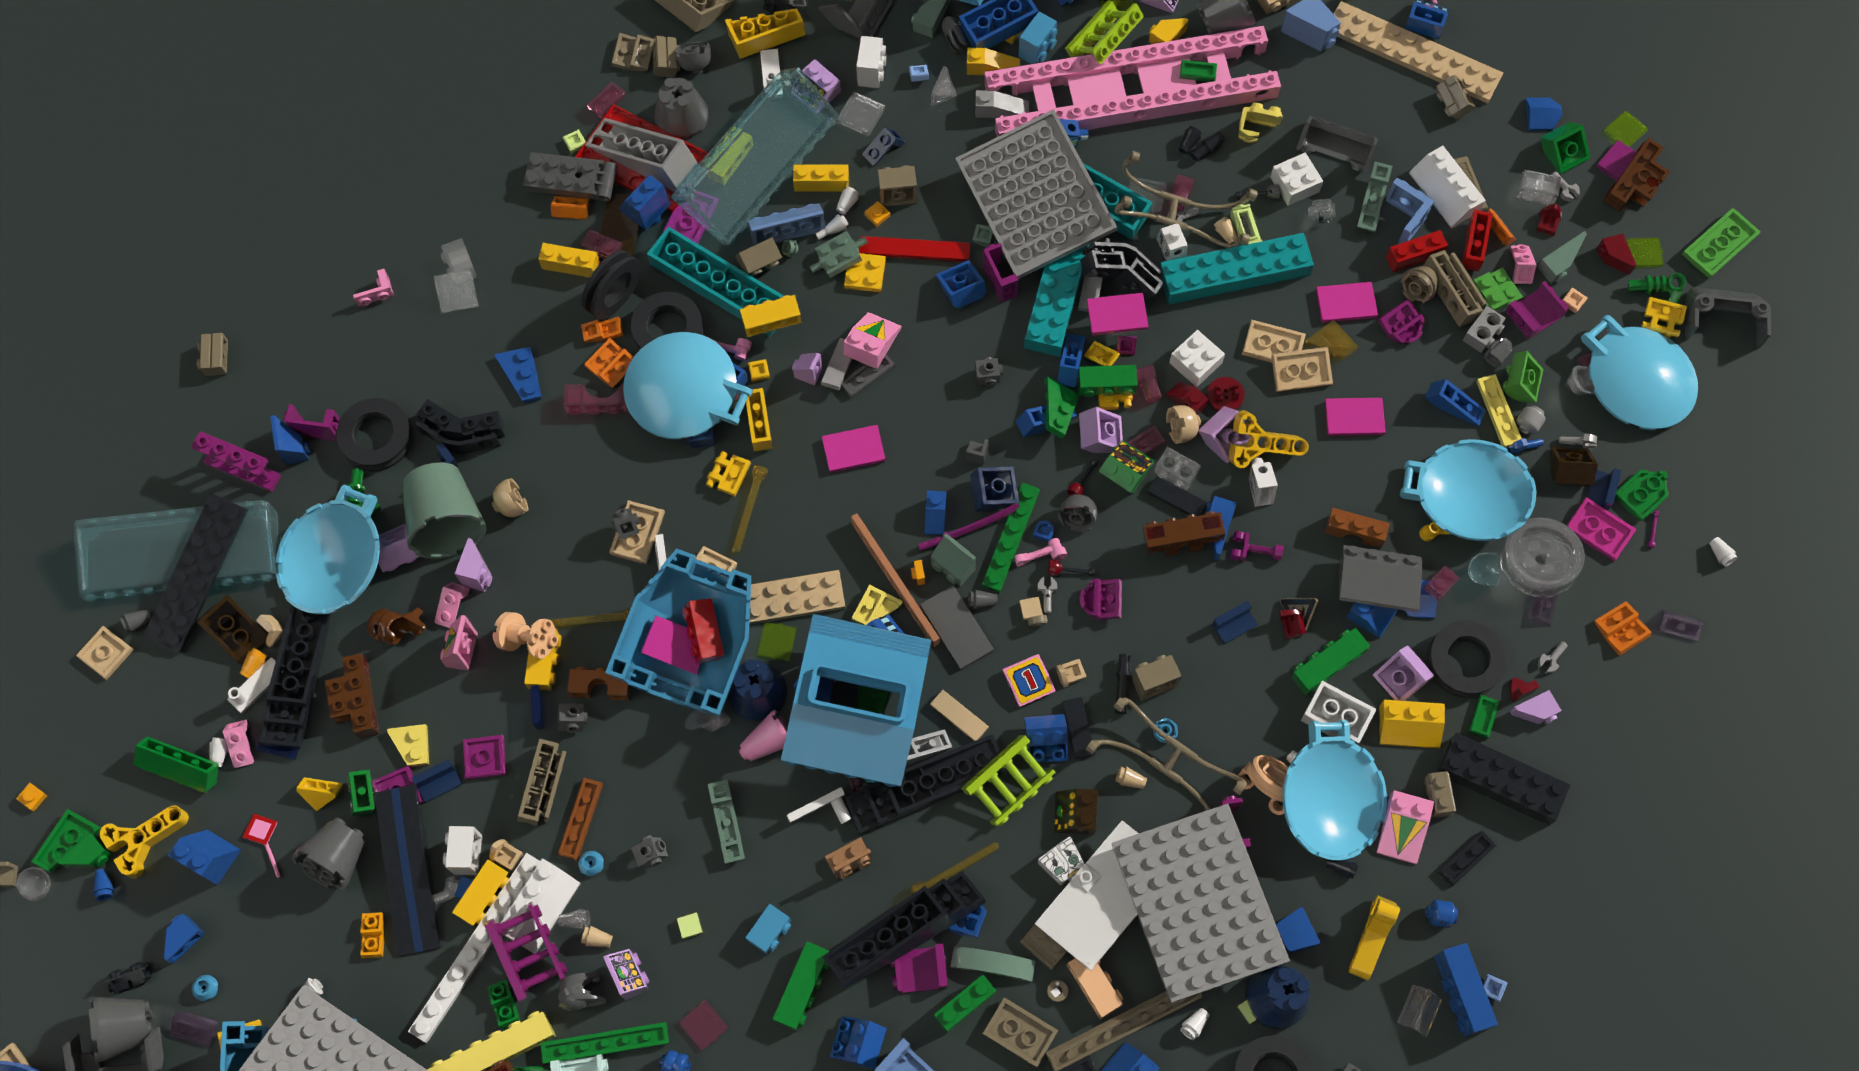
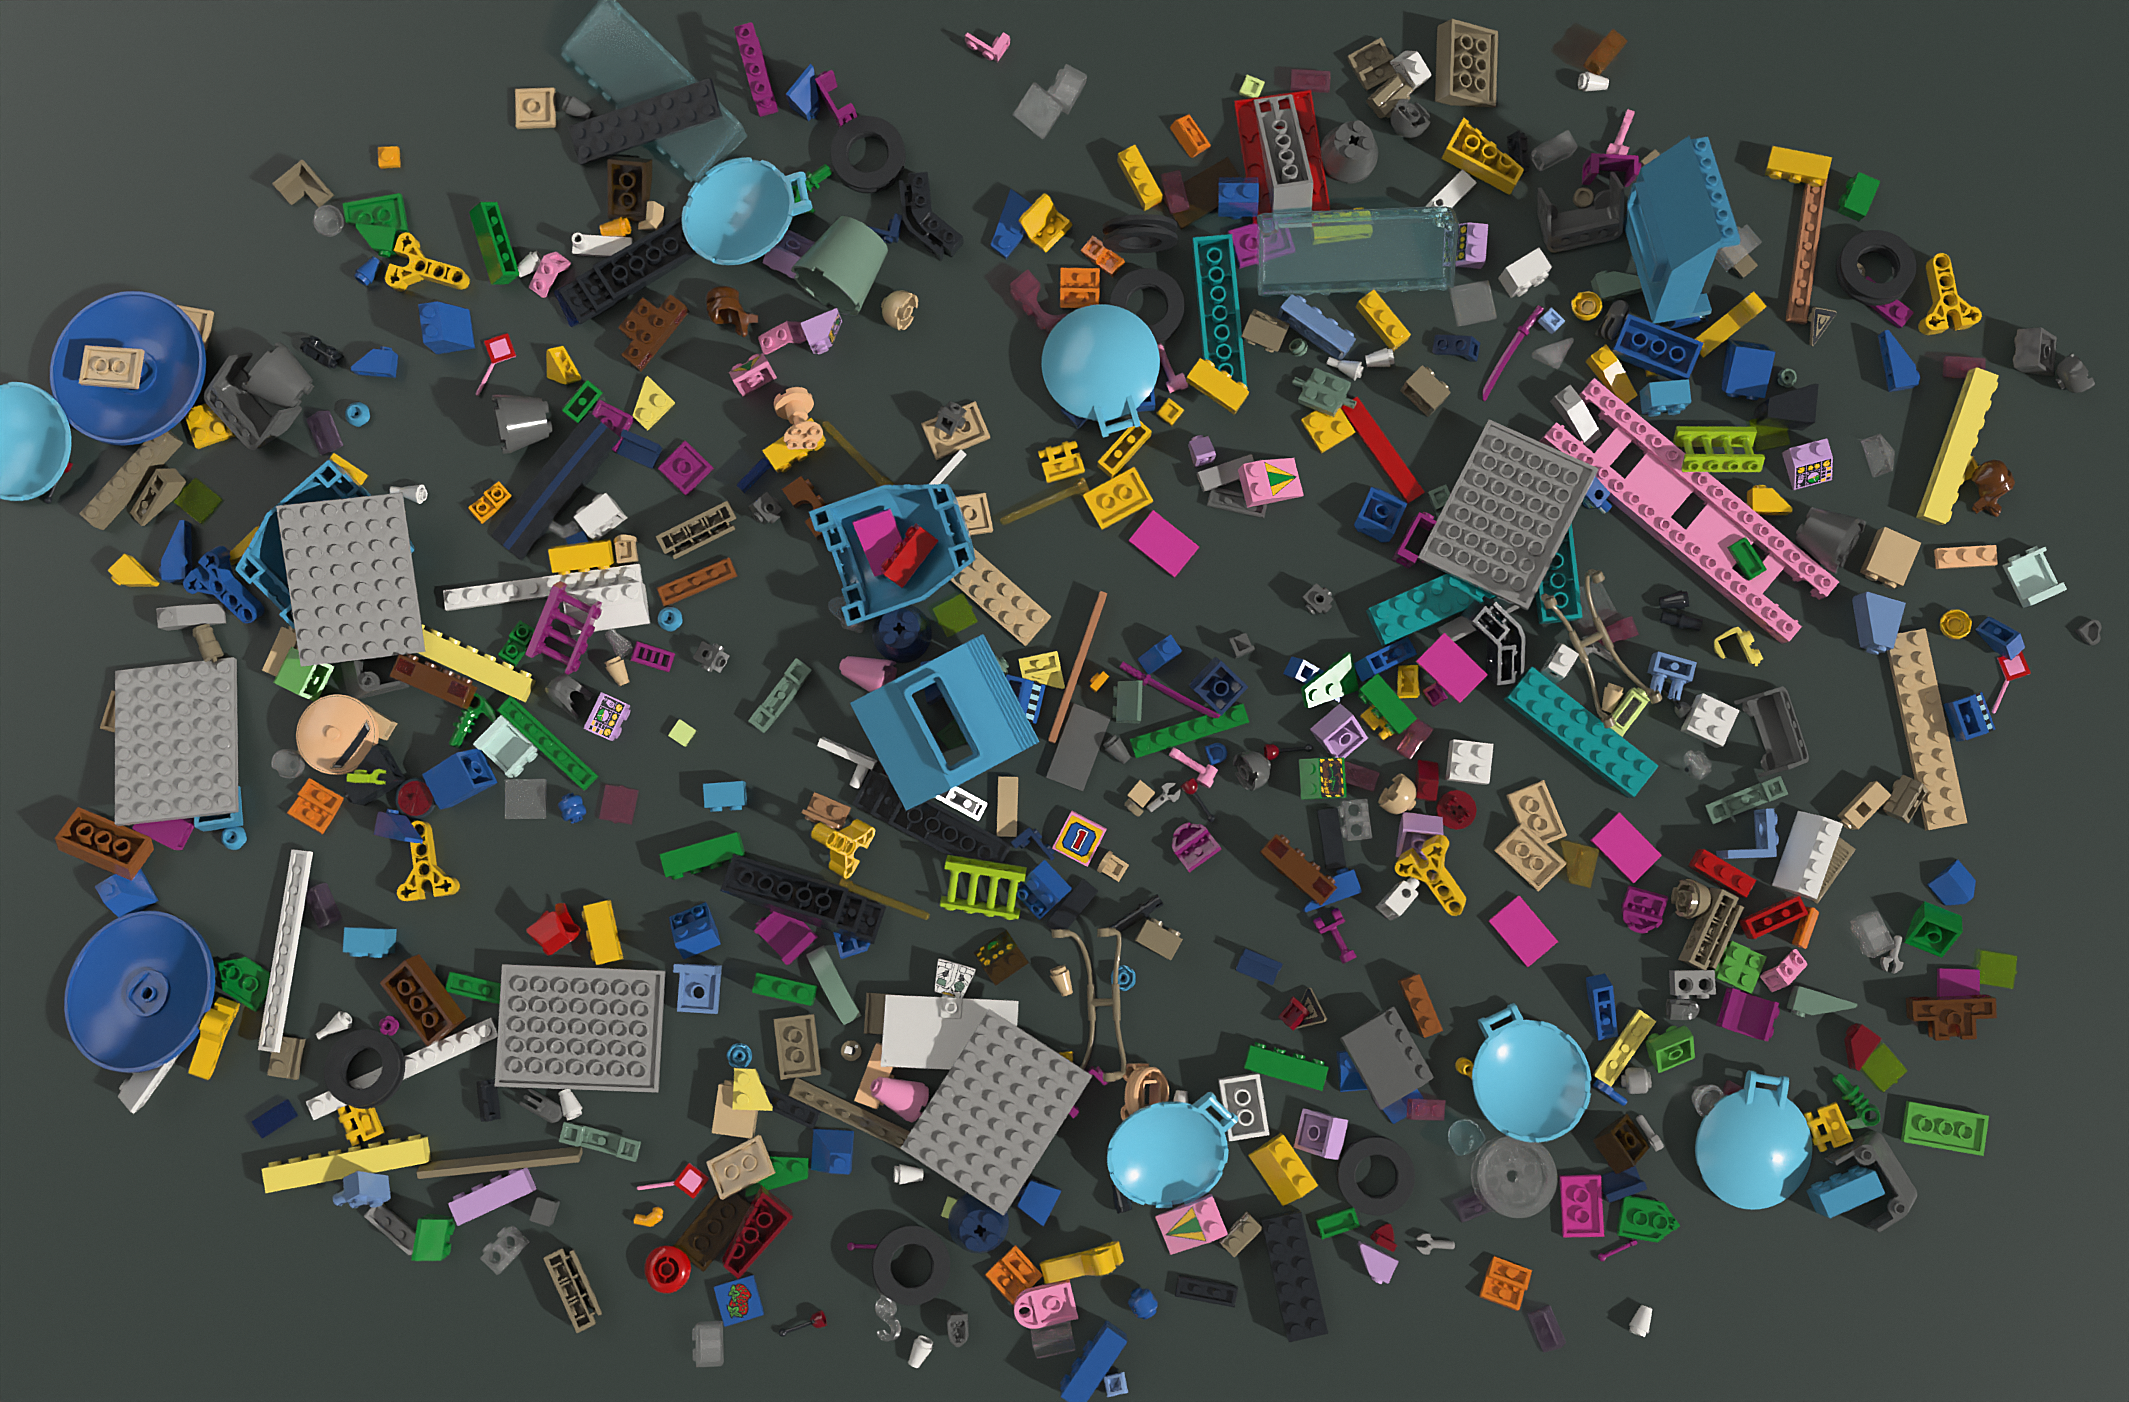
camera: 50 degrees right, 15 degrees up
dark grey hinge [523,152,618,201] -> none
light orange plate [865,201,890,227] -> none
dark red tile [1536,204,1562,236] -> none
light nougat tile [1563,288,1587,313] -> none
none -> magenta slope [630,642,675,672]
none -> yellow beam [811,819,875,878]
none -> bright pink cone [870,1077,929,1122]
none -> orange slope [984,1245,1043,1305]
none -> dark blue bracket [1011,827,1055,861]
none -> bright pink tile [1014,1279,1078,1329]
none -> yellow bracket [1019,193,1073,253]
none -> yellow plate [1083,467,1153,530]
none -> white torso [1390,51,1431,91]
none -> magenta sword [1482,305,1544,401]
none -> yellow hair [1571,291,1602,321]
none -> medium blue brick [1647,652,1697,701]
none -> dark azure brick [1806,1165,1885,1218]
none -> tan brick [1838,781,1891,830]

